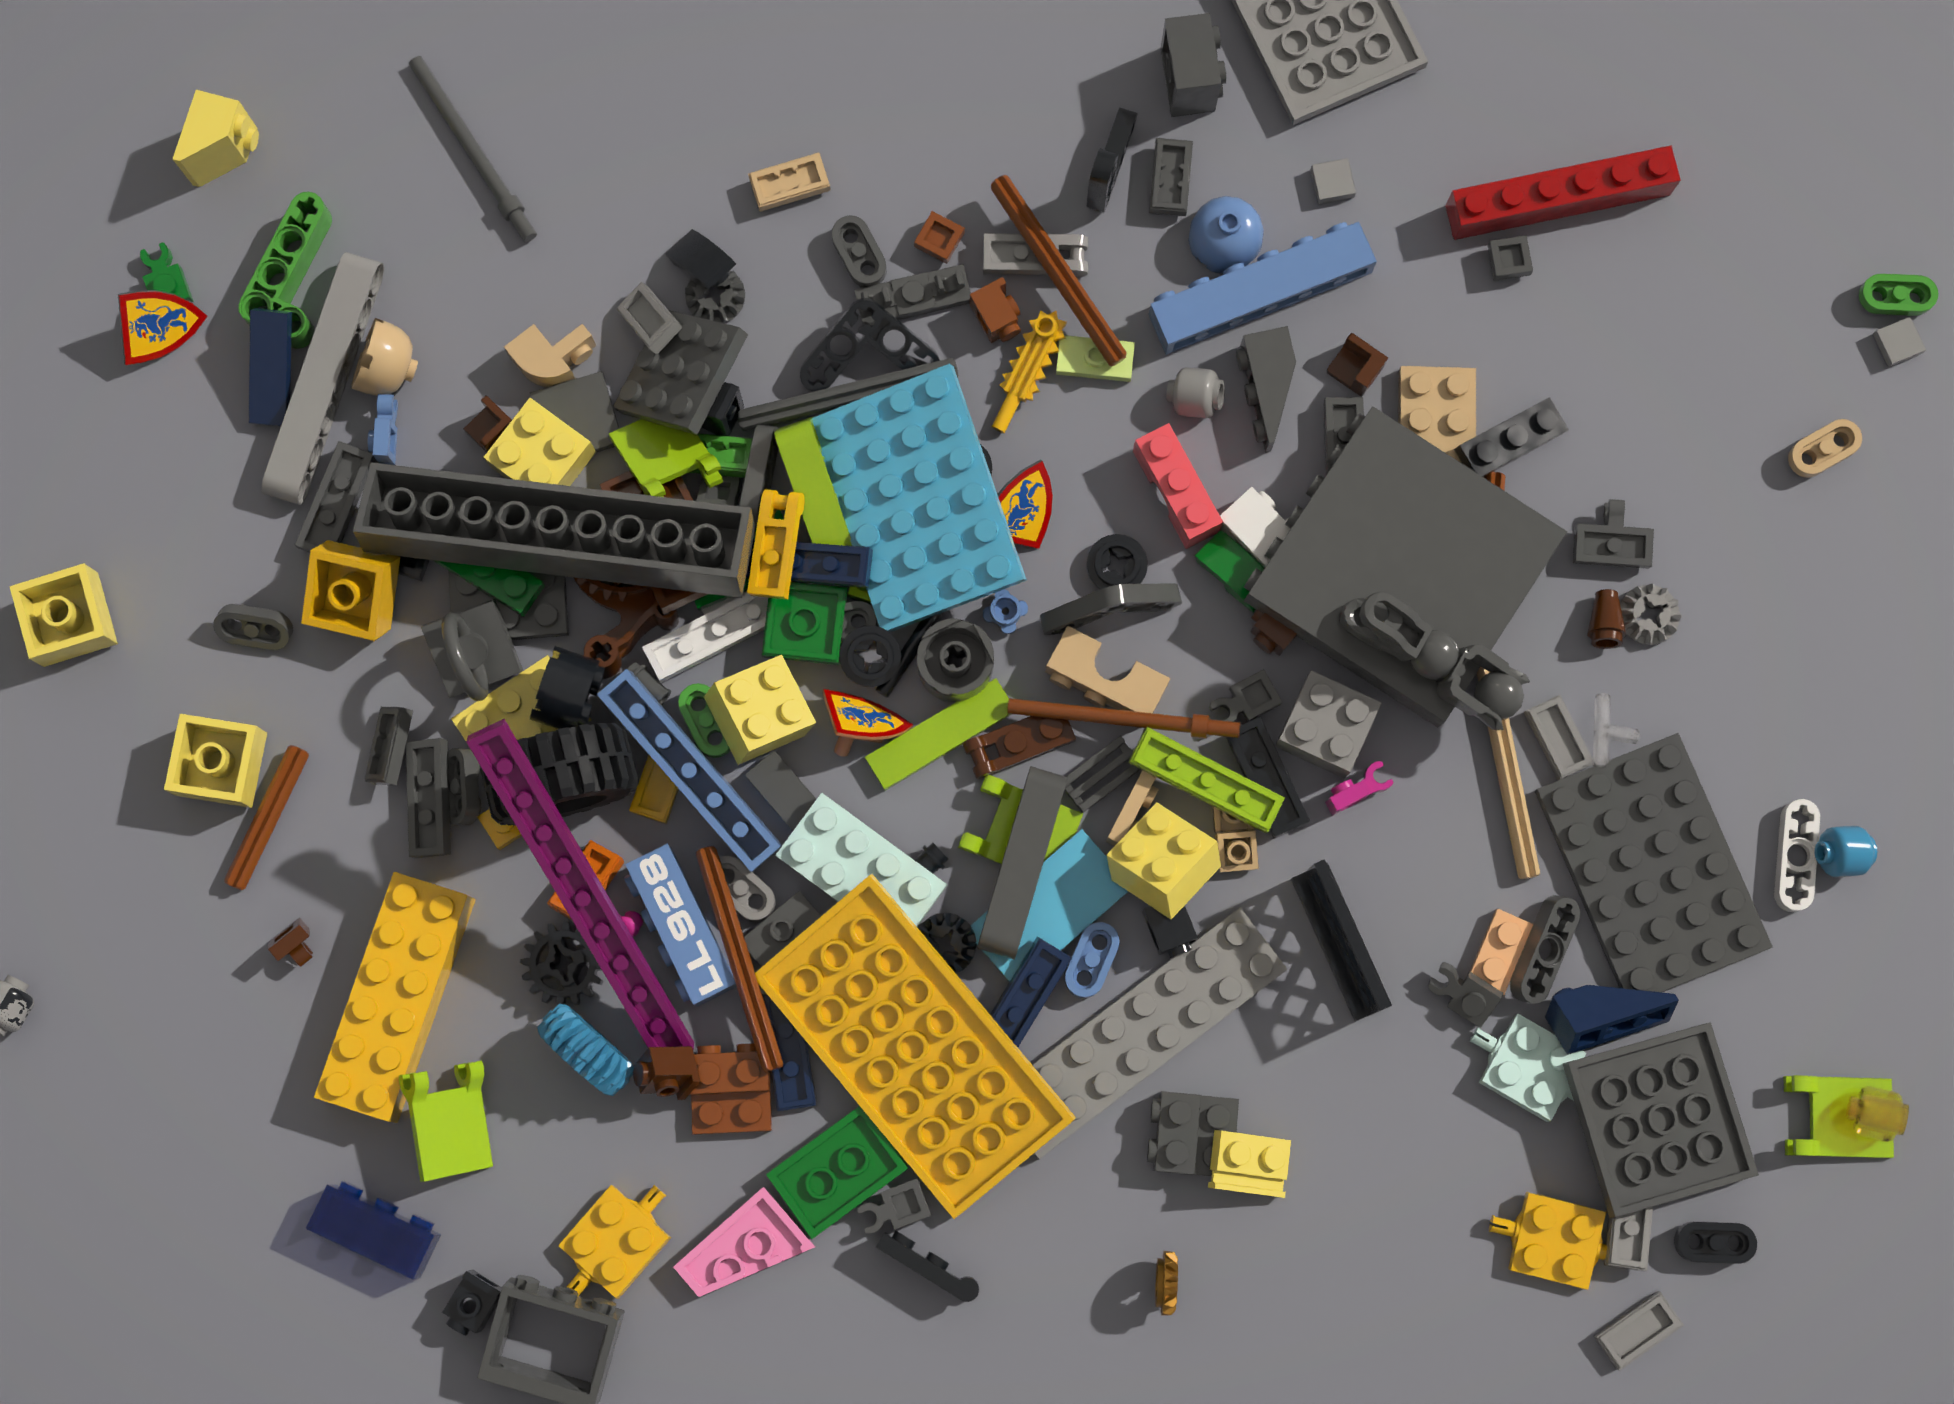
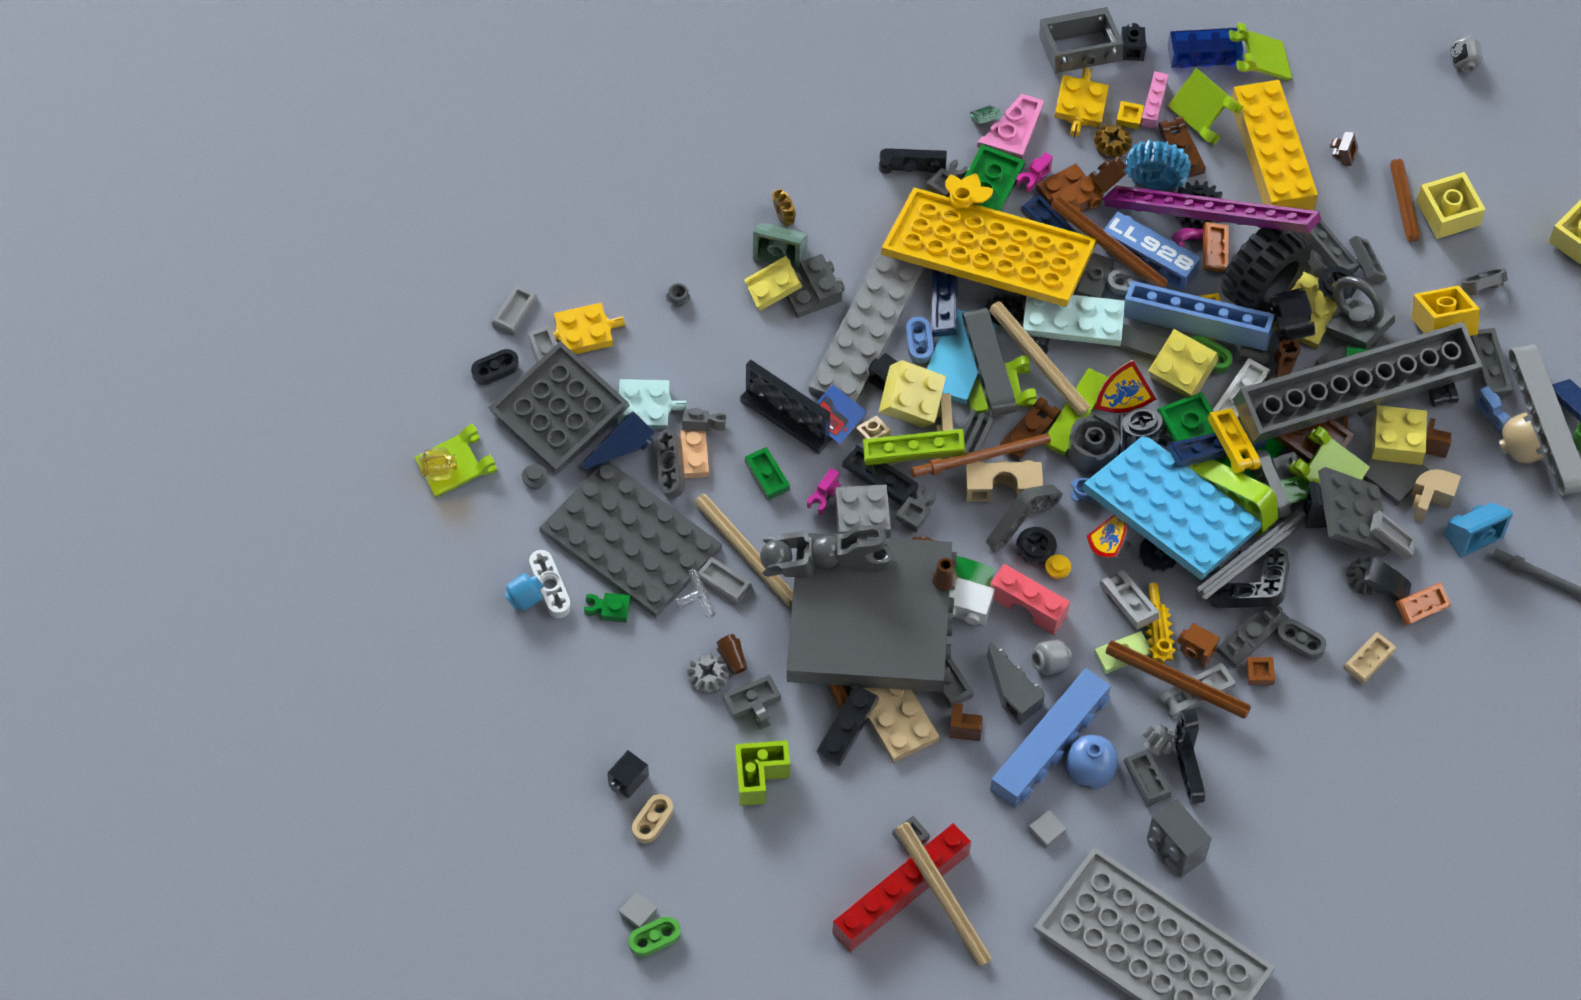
camera: 150 degrees right, 20 degrees down
none -> dark grey plate [522,464,547,489]
none -> green plate [584,593,630,623]
none -> black brick [607,750,649,798]
none -> dark grey plate [666,283,690,306]
none -> lime brick [735,740,790,806]
none -> green plate [745,447,790,500]
none -> sand green slope [753,222,808,269]
none -> blue sticker [807,385,867,444]
none -> tan axle [895,822,992,966]
none -> reddish brown cone [932,558,958,591]
none -> yellow plate [945,174,993,209]
none -> clear green tile [970,105,1002,124]
none -> tan axle [990,301,1090,416]
none -> dark pink plate [1016,152,1053,192]
none -> yellow plate [1045,554,1071,579]
none -> pearl gold gear [1094,123,1132,157]
none -> light grey plate [1100,570,1160,629]
none -> yellow plate [1116,101,1144,130]
none -> bright pink piece [1141,71,1169,129]
none -> light grey gear [1143,723,1176,756]
none -> reddish brown plate [1158,116,1206,178]
none -> lime flag [1228,23,1292,81]
none -> black gear [1318,266,1357,302]
none -> orange plate [1395,582,1451,626]
none -> dark azure slope [1444,503,1513,558]

